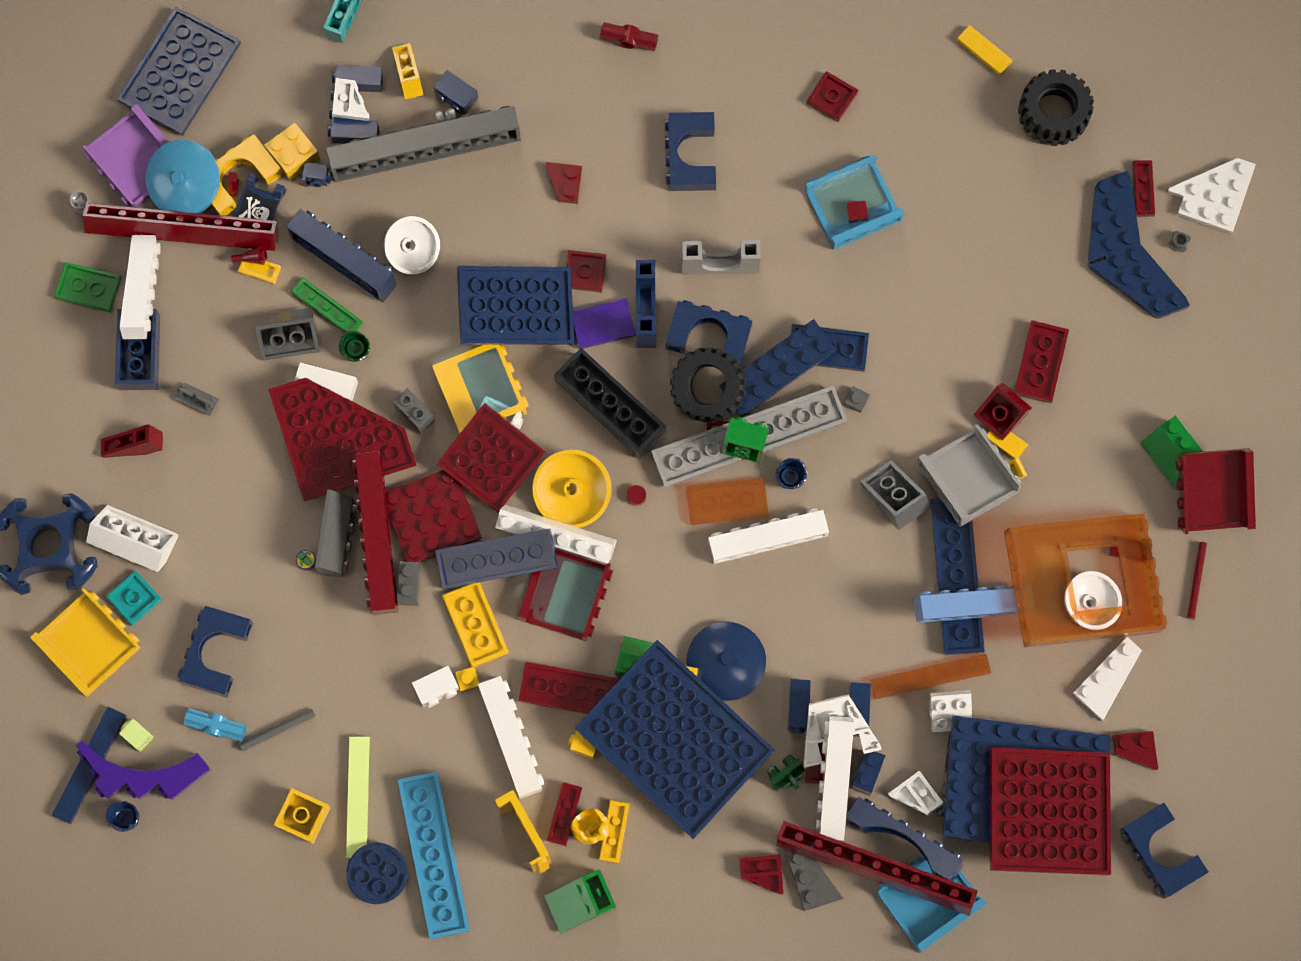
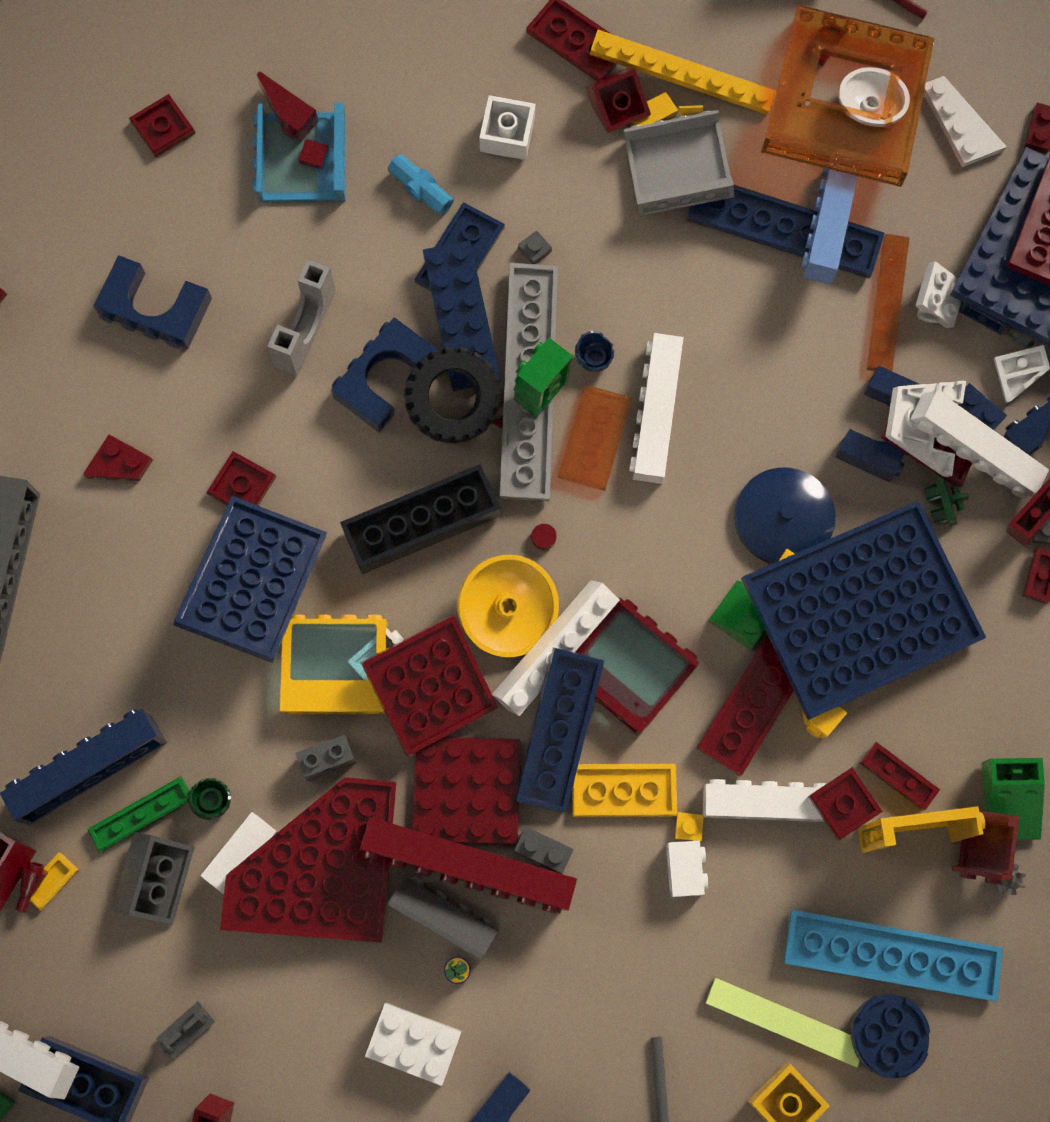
camera: 70 degrees left, 0 degrees up
white dish [384,216,440,274] -> none
yellow hair [571,808,609,844] -> none
dark purple tile [573,299,636,349] -> none
yellow tile [599,800,630,864] -> none
dark blue arch [636,260,656,348] -> none
dark grey slope [860,460,930,530] -> none
none -> dark red slope [257,71,318,142]
none -> white brick [365,1003,462,1086]
none -> dark azure piece [388,154,454,216]
none -> white brick [479,95,536,160]
none -> yellow plate [590,30,776,115]
none -> dark red tile [808,767,883,841]
none -> dark red panel [952,807,1020,885]
none -> dark grey gear [991,864,1026,895]

